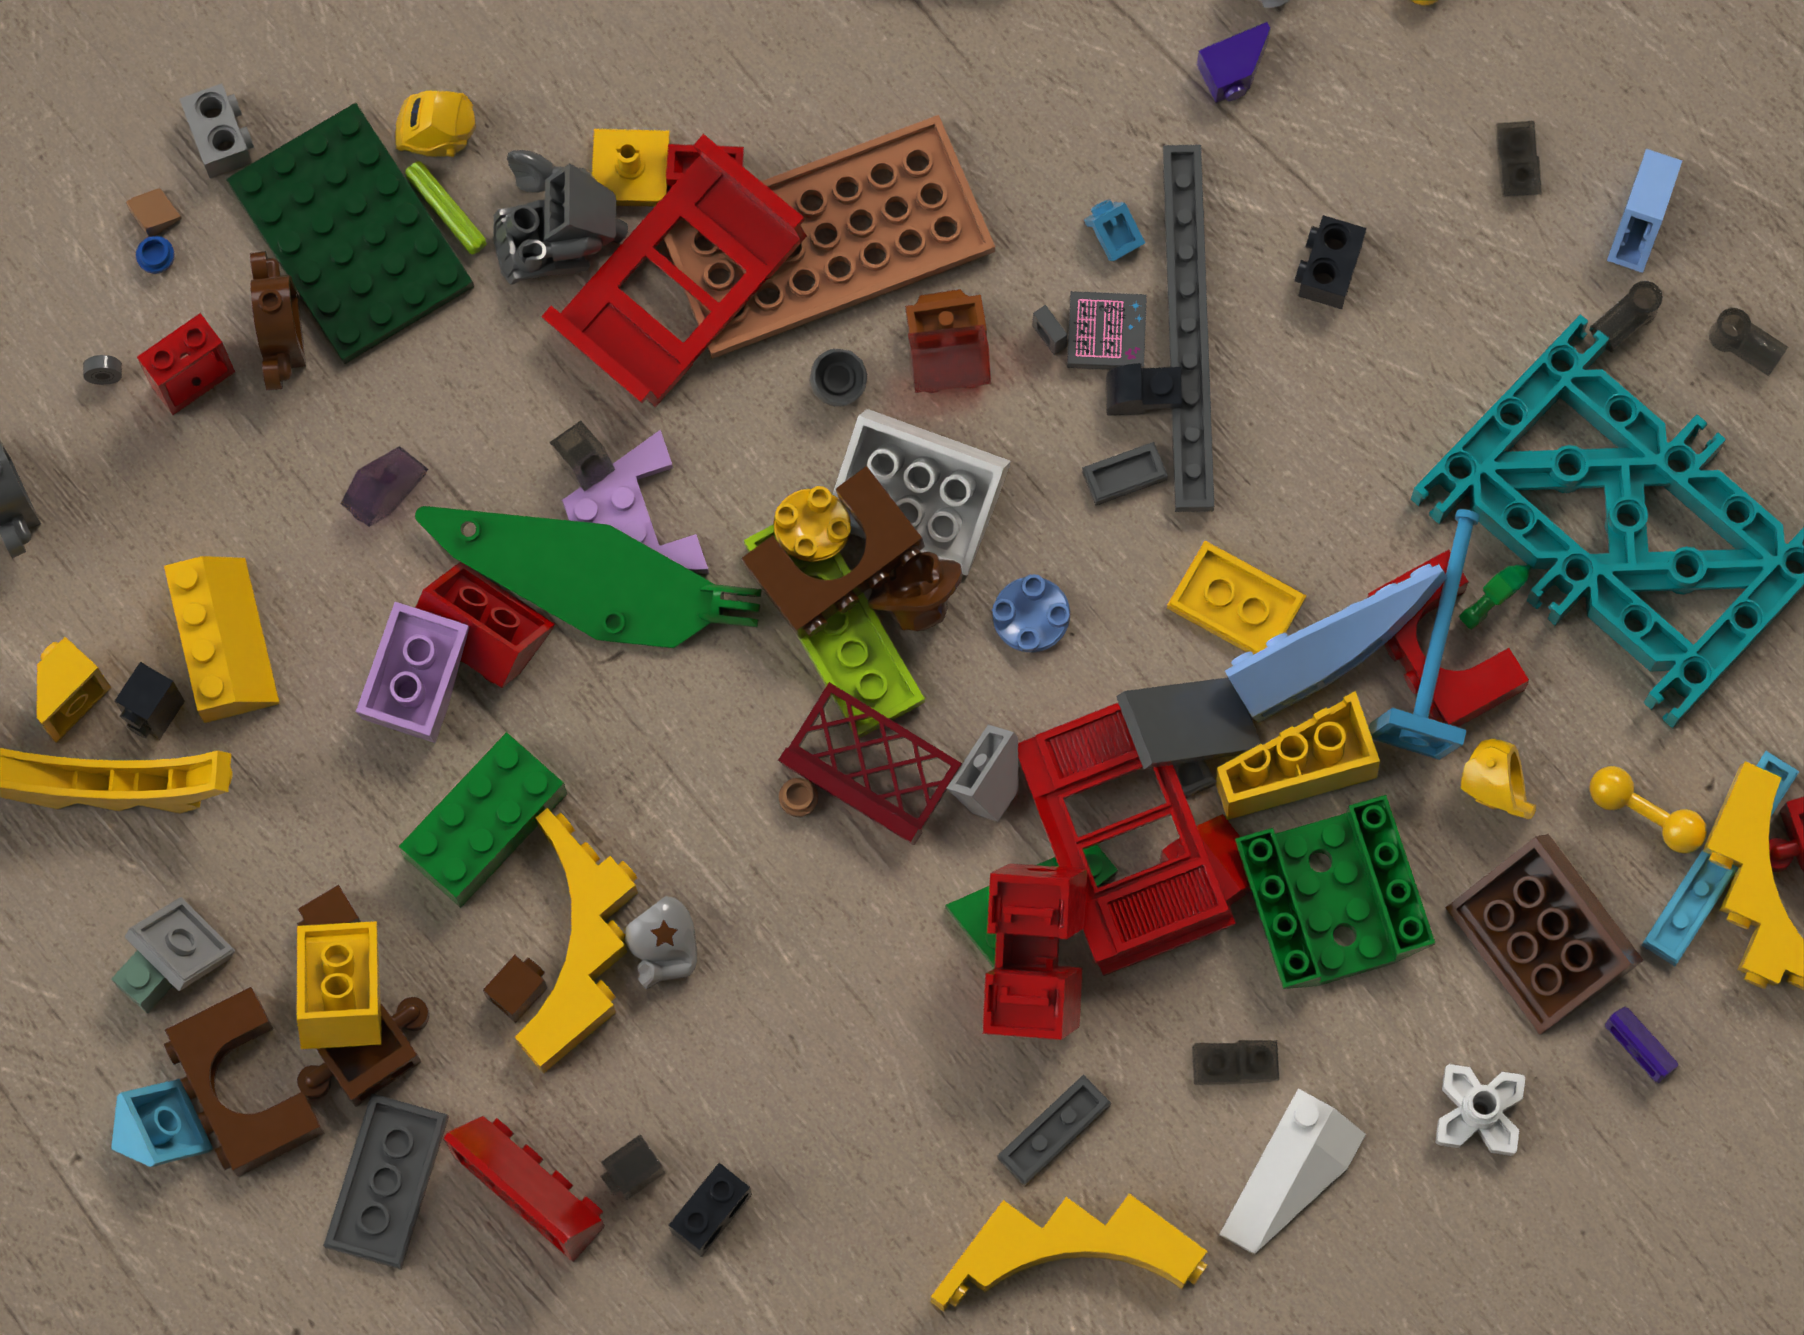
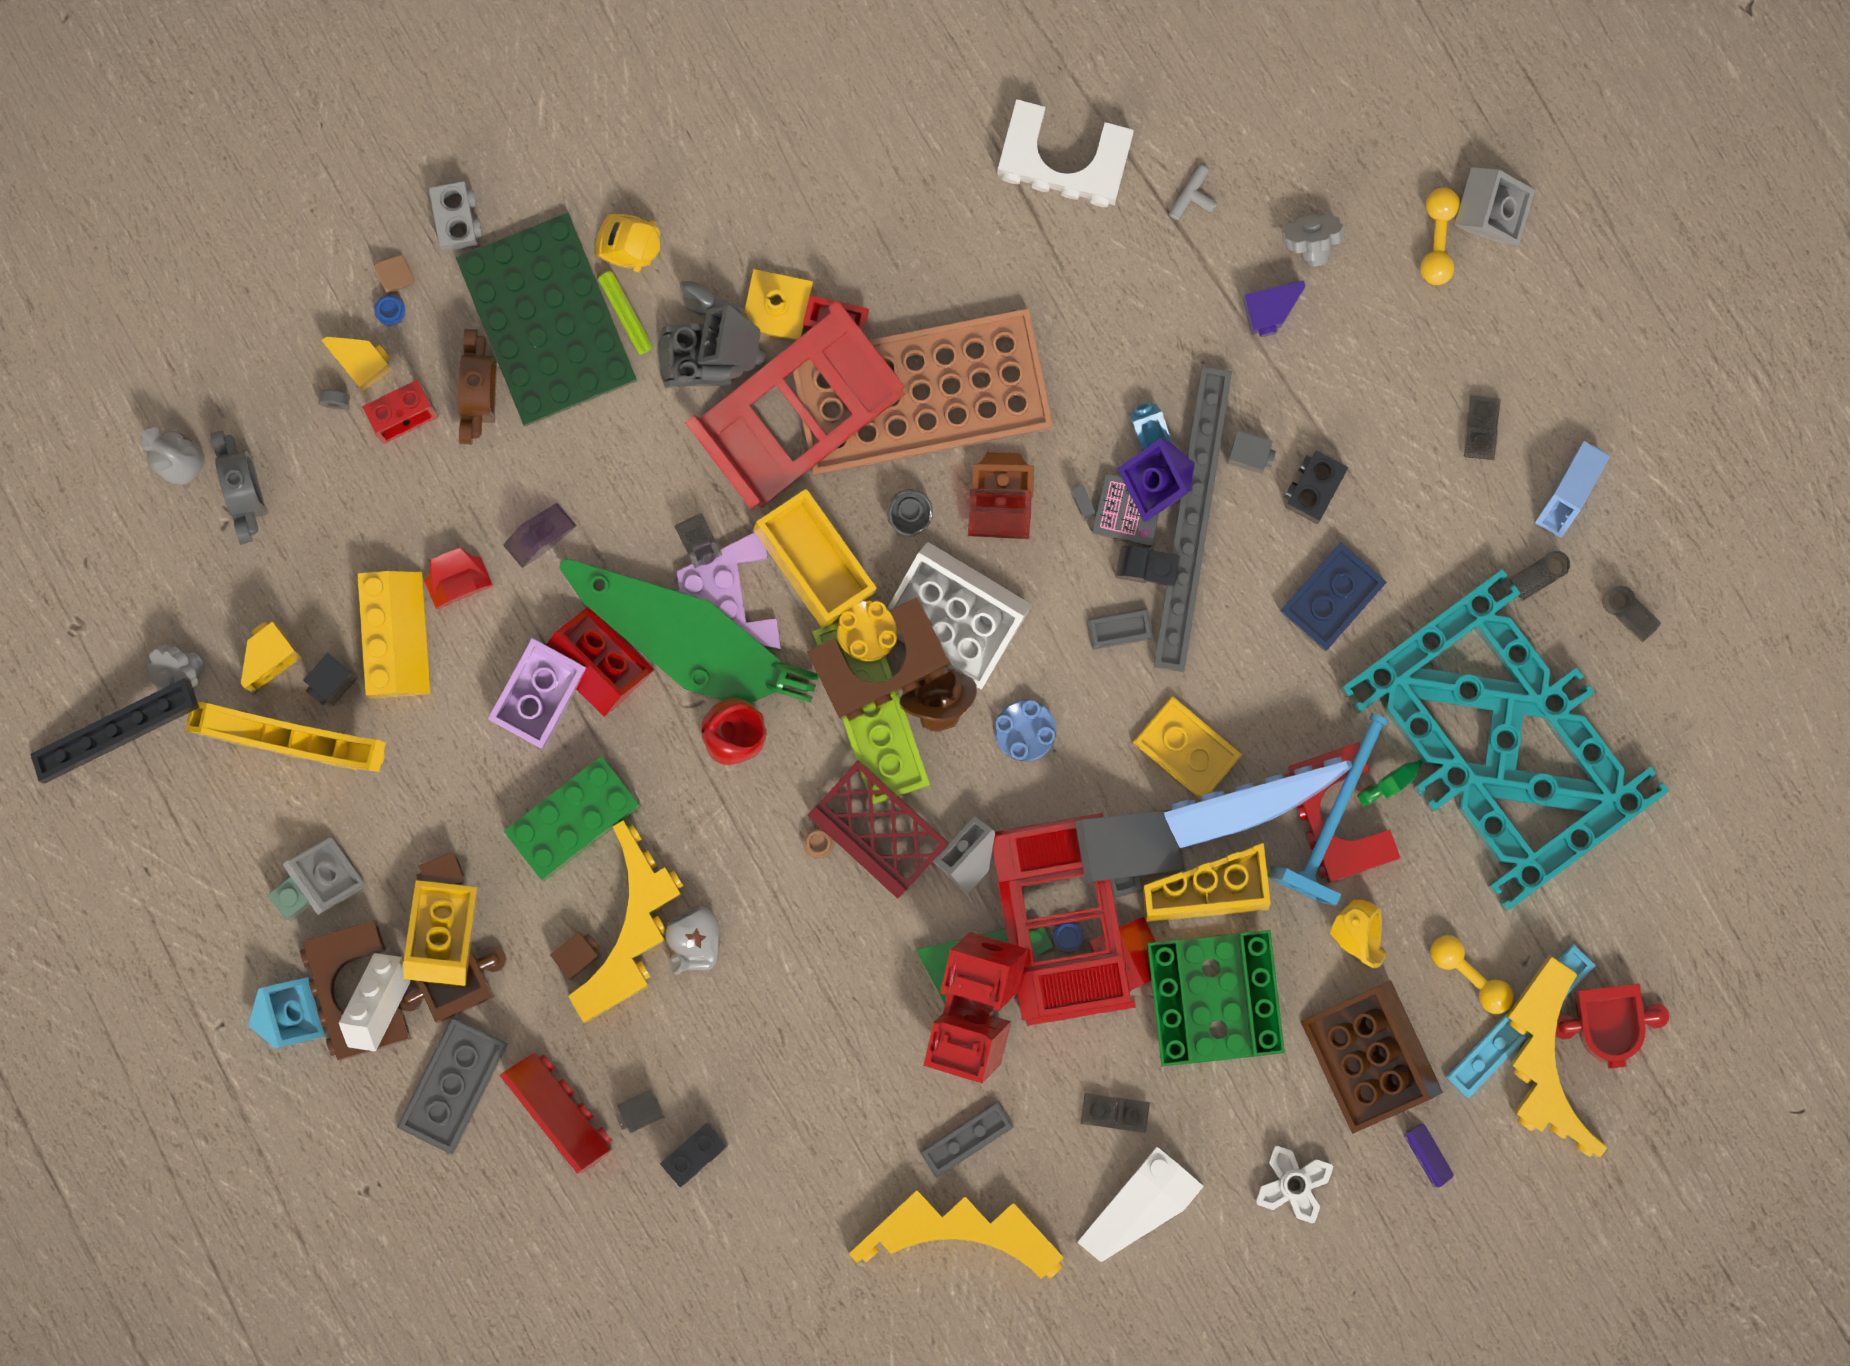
camera: 10 degrees right, 10 degrees up
none -> yellow slope [321,337,391,391]
none -> white brick [339,953,411,1051]
none -> red slope [425,547,493,610]
none -> red piece [701,698,767,765]
none -> yellow piece [753,489,877,629]
none -> blue plate [1053,922,1084,952]
none -> dark purple slope [1118,438,1195,521]
none -> dark grey brick [1227,430,1276,474]
none -> dark blue plate [1280,542,1387,652]

